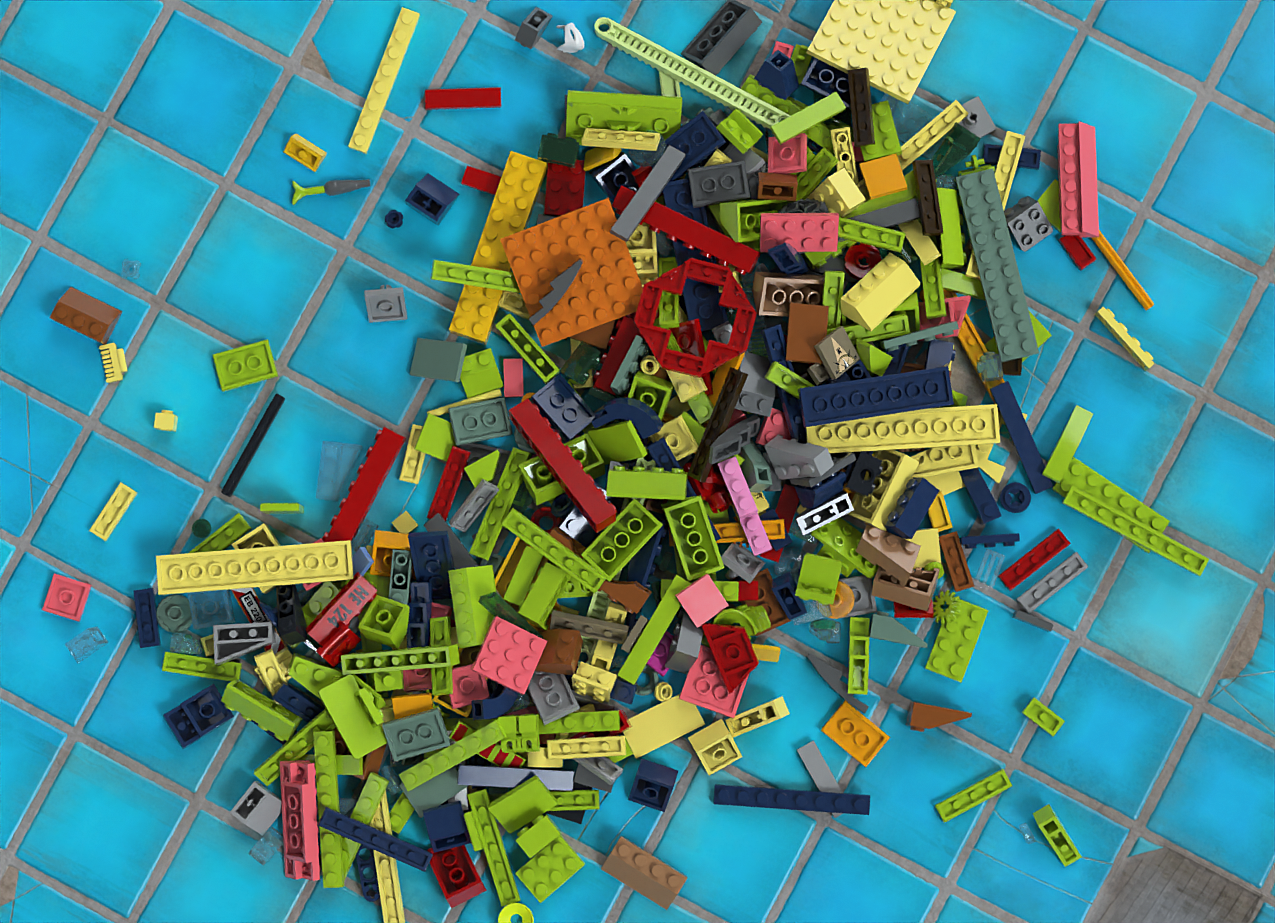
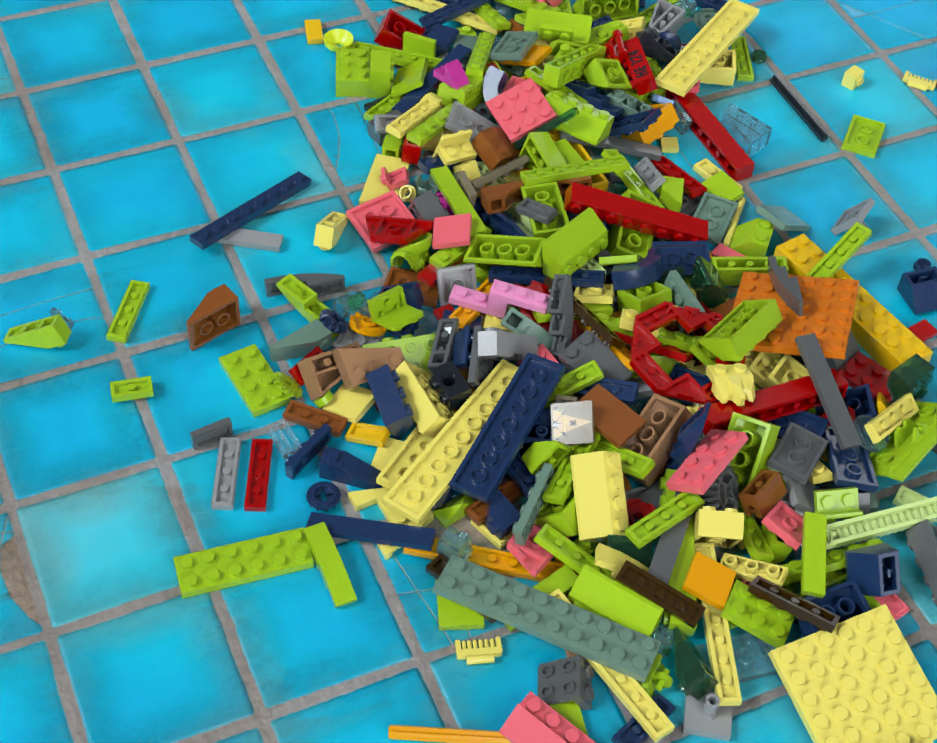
camera: 125 degrees right, 35 degrees down
light yellow tile [89,482,137,541] -> none
clear light blue brick [187,589,236,630] -> none
lime tile [260,503,304,514] -> none
medium nougat slope [601,836,687,910] -> none
dark blue slope [628,759,678,812] -> none
light yellow slope [688,719,742,776] -> none
yellow slope [752,644,781,662] -> none
light orange tile [821,700,890,767] -> none
red tile [1058,235,1097,271] -> none
lime plate [1062,486,1209,576] -> none
light yellow plate [1094,307,1155,371] -> none
none -> dark blue gear [319,308,348,334]
none -> coral bracket [380,167,409,191]
none -> dark pink slope [433,59,469,89]
none -> light yellow piece [455,636,502,665]
none -> dark grey tile [516,197,558,225]
none -> lime slope [699,299,783,362]
none -> light yellow plate [706,363,755,407]

